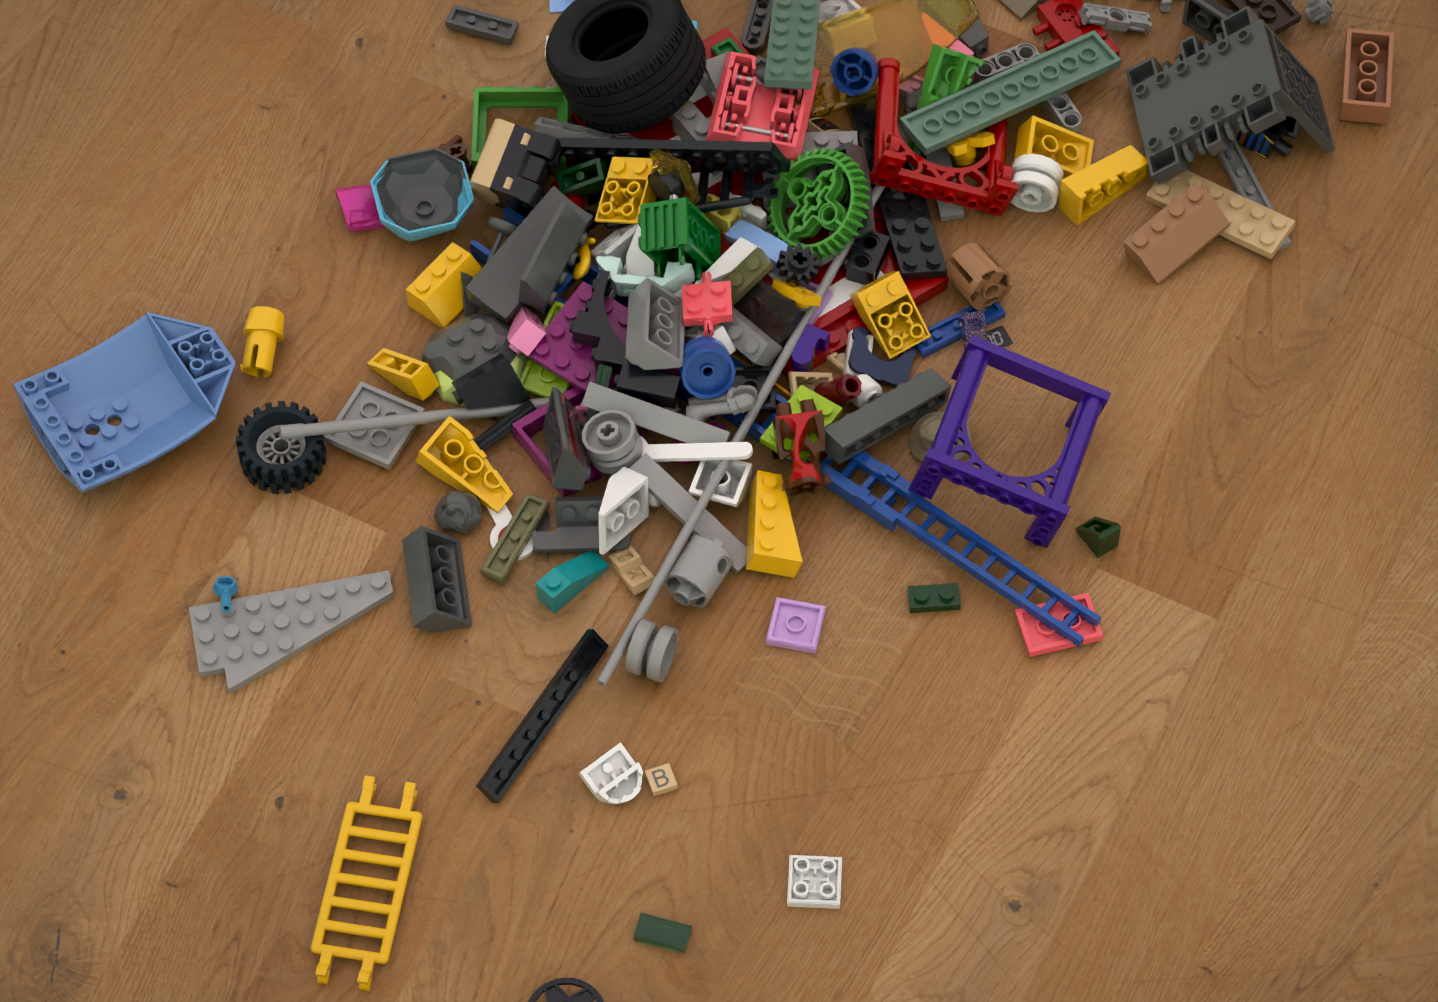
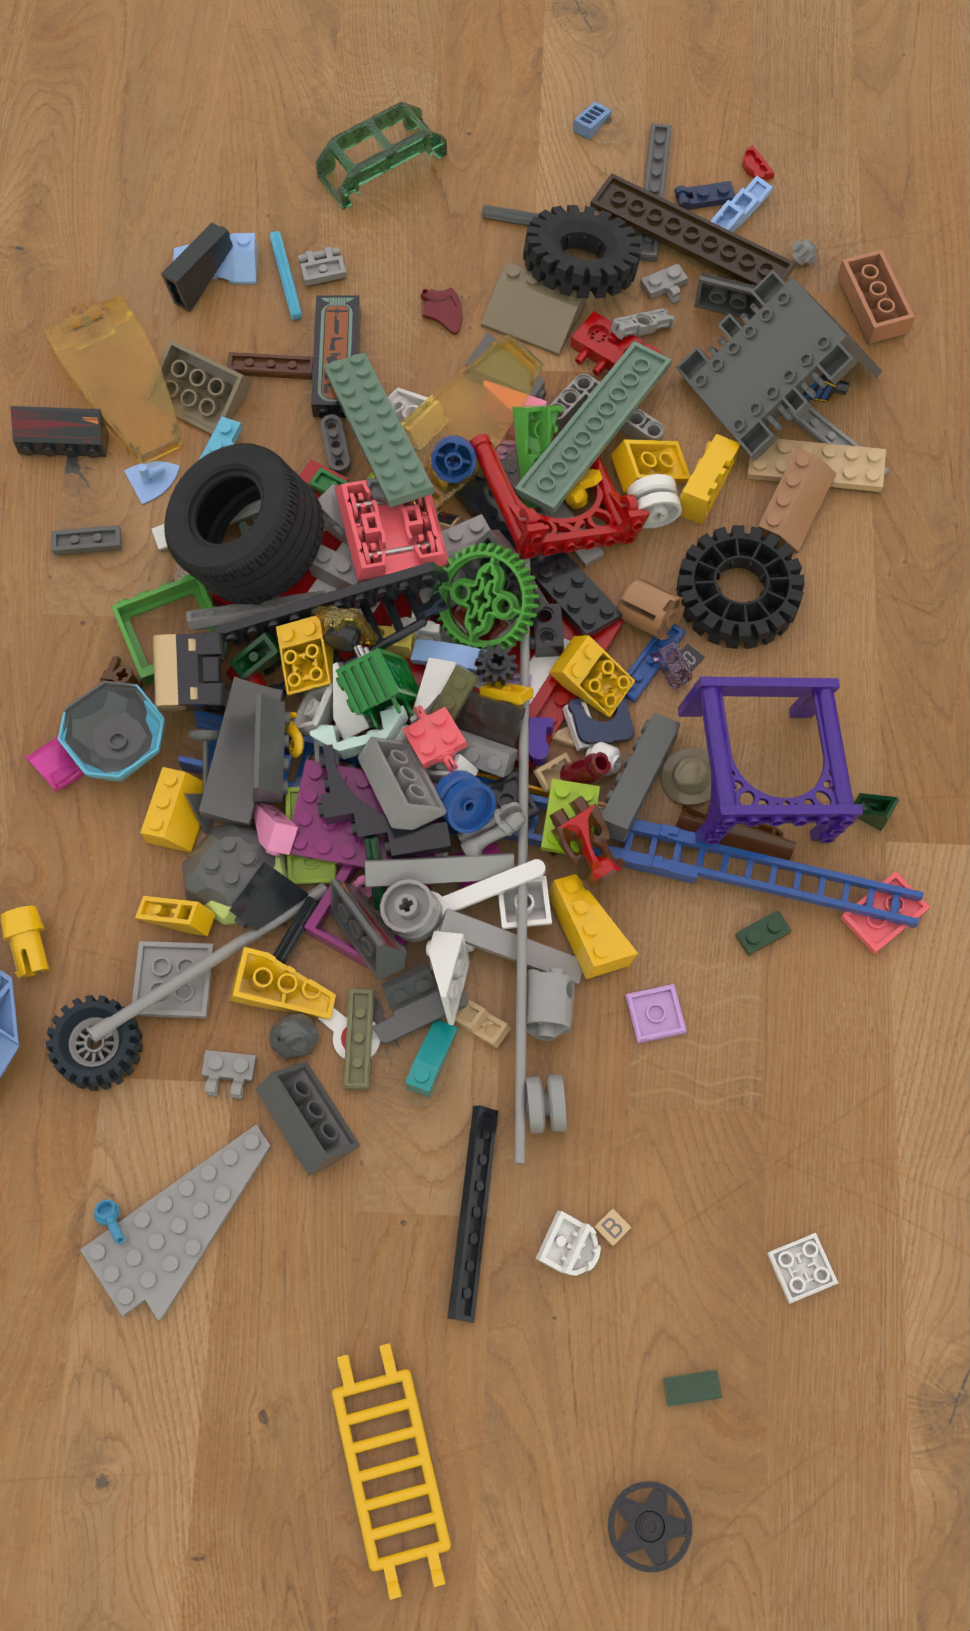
camera: 25 degrees left, 10 degrees up
none -> light grey plate [201,1050,257,1099]
none -> black tyre [676,525,805,649]
none -> reddish brown wedge [676,805,796,860]

